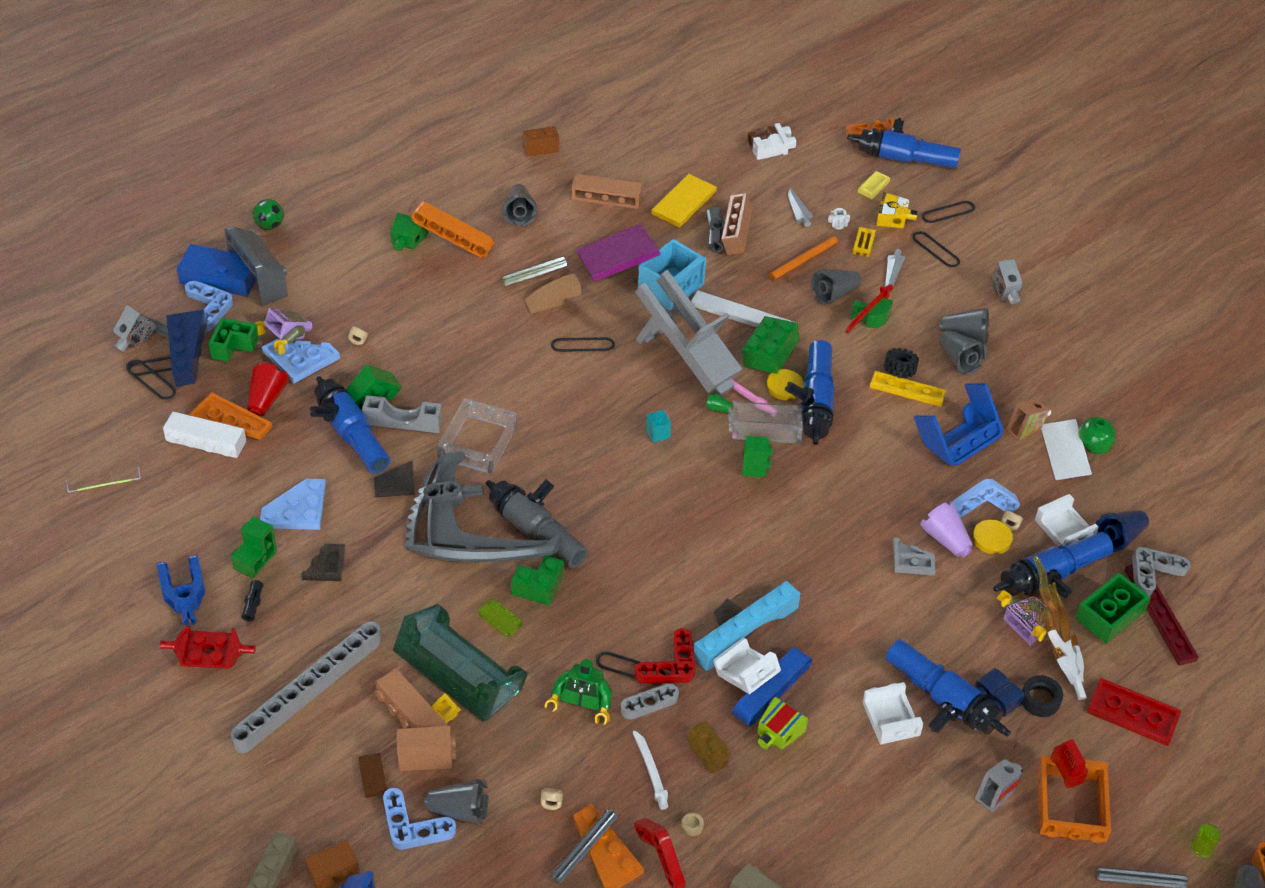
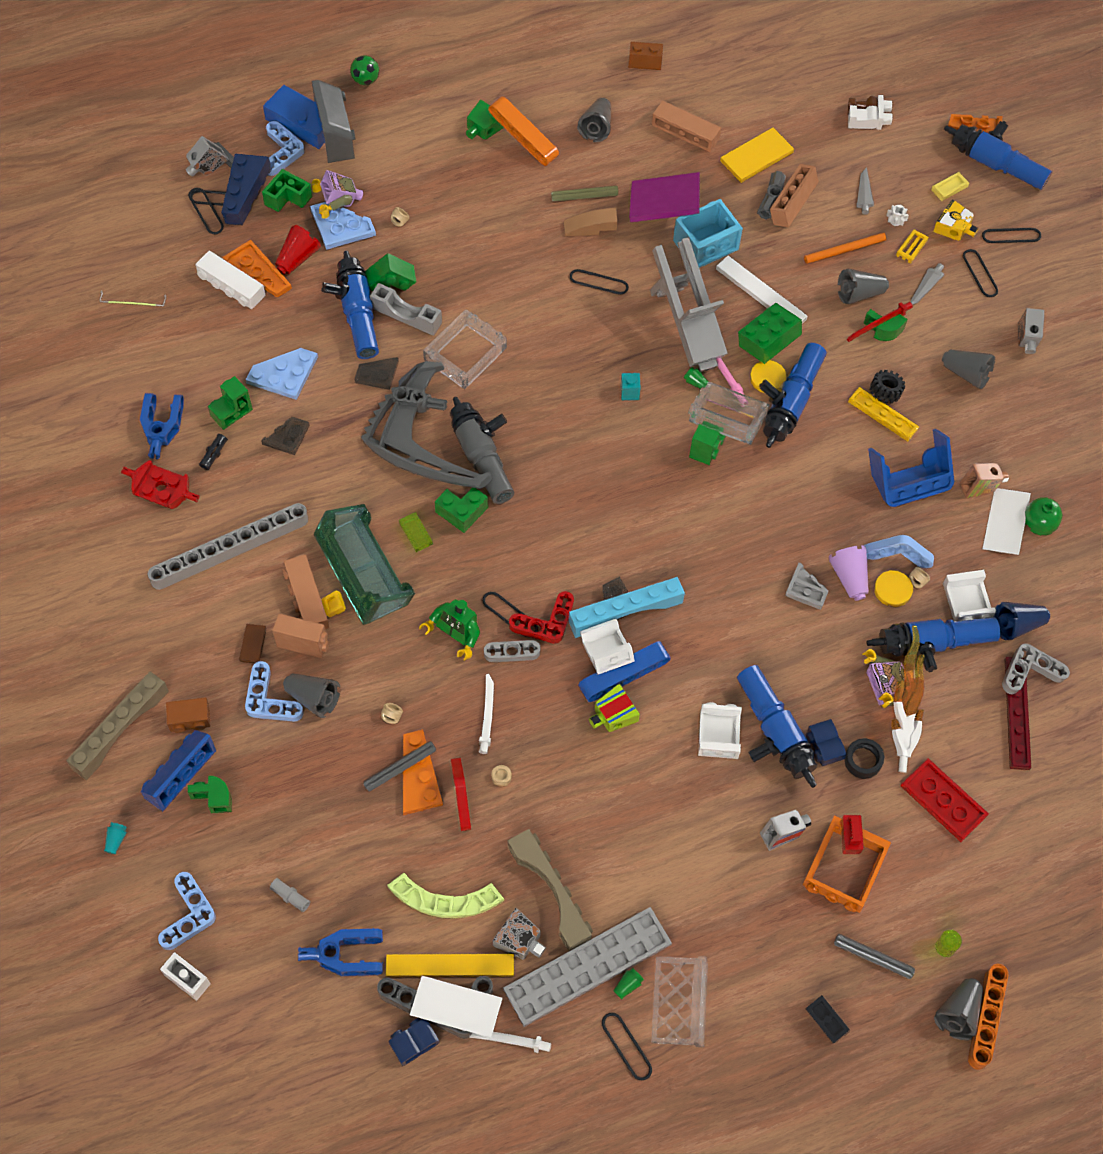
camera: 20 degrees right, 15 degrees up
pearl gold brick [687,720,730,774] -> none
dark grey cone [939,330,987,375] -> none
green brick [1075,573,1151,644] -> none

